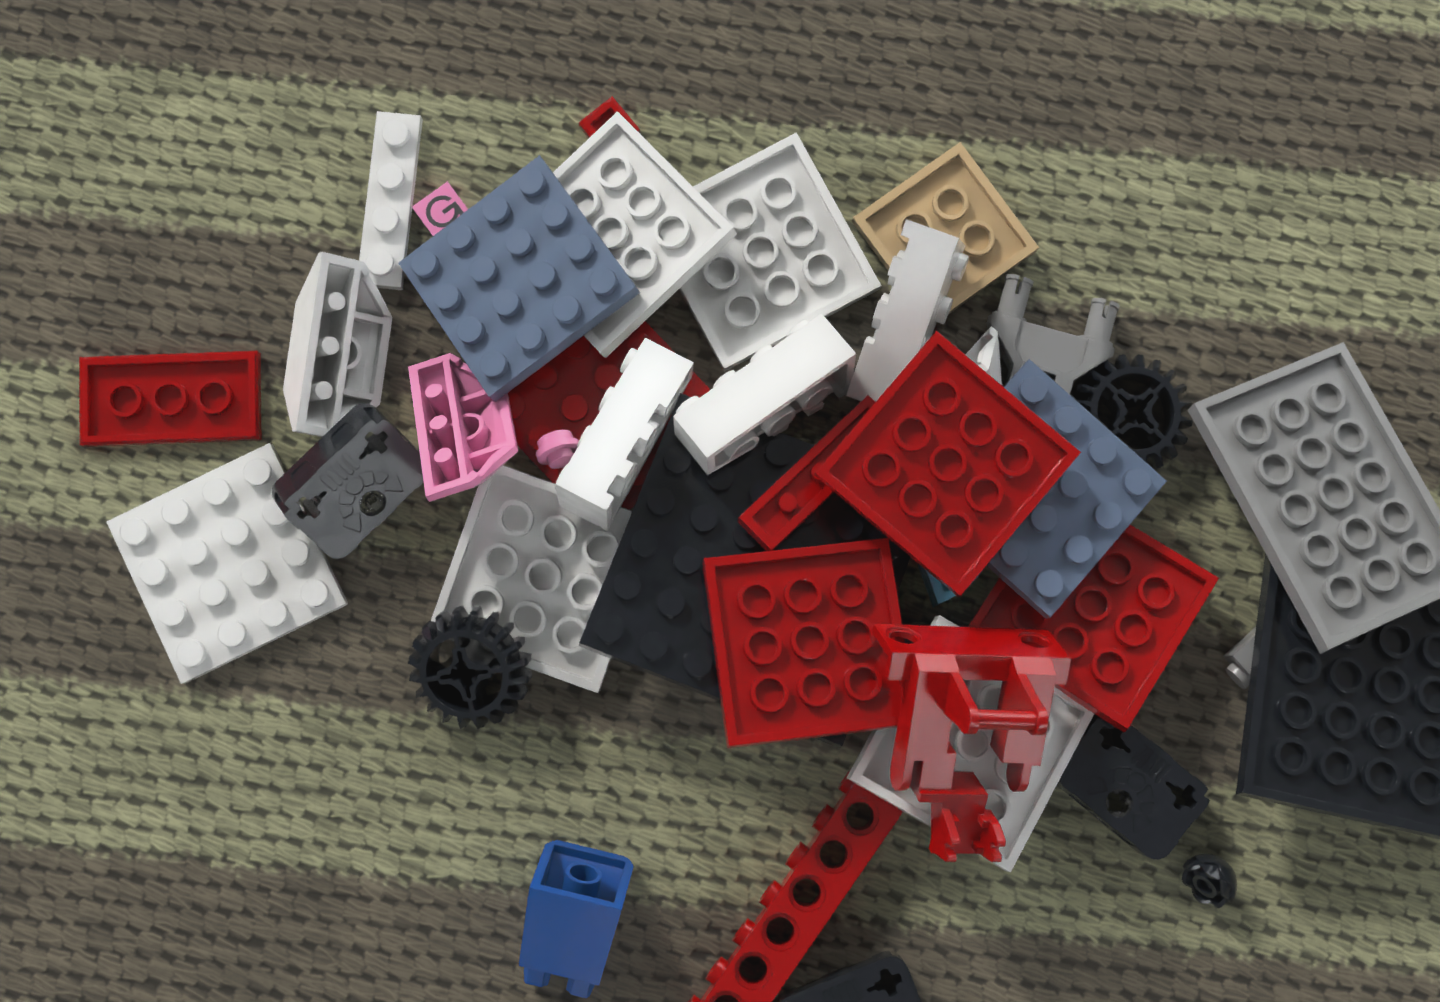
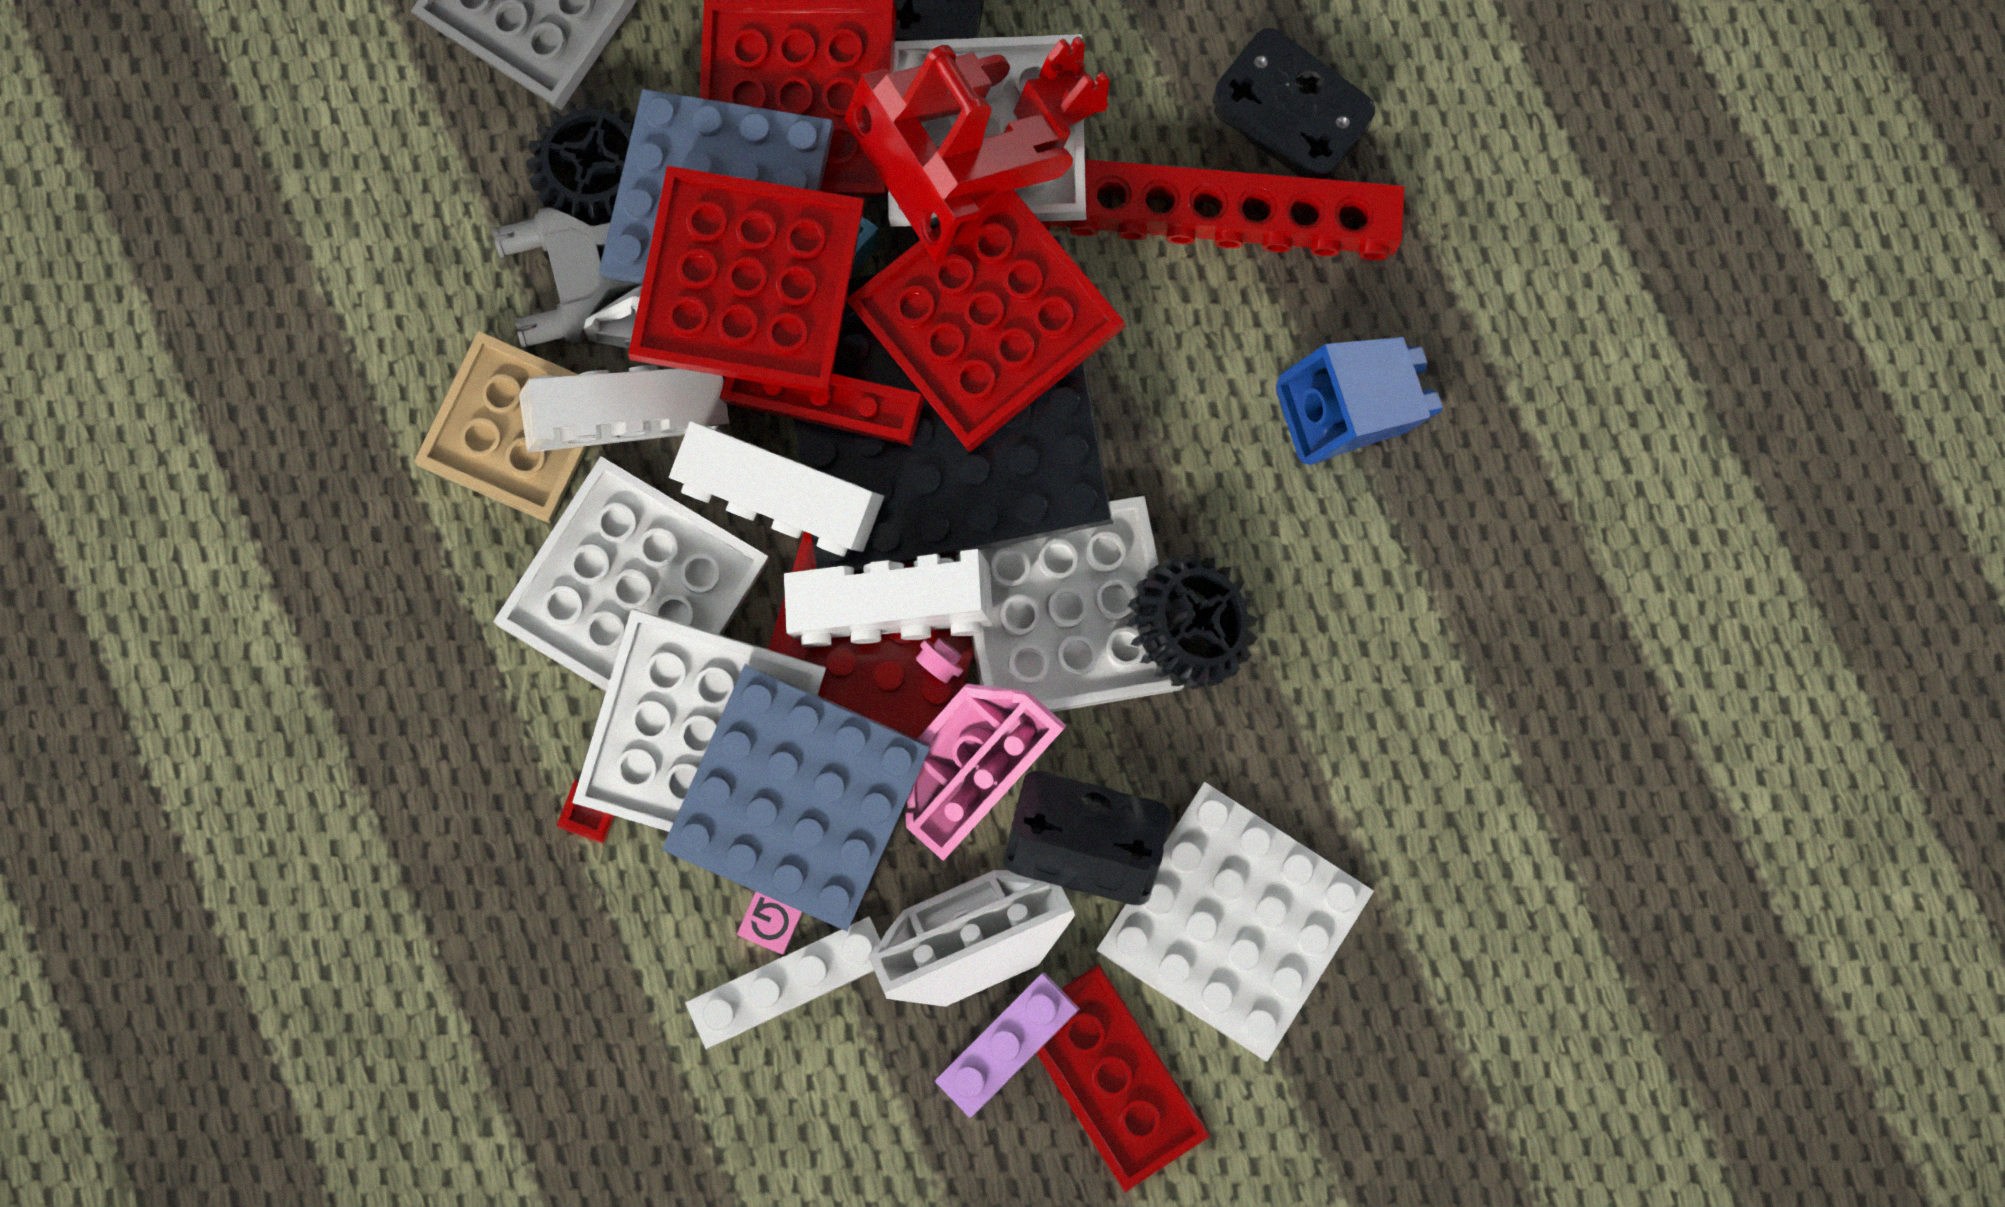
camera: 125 degrees left, 5 degrees down
none -> lavender plate [935,972,1080,1118]

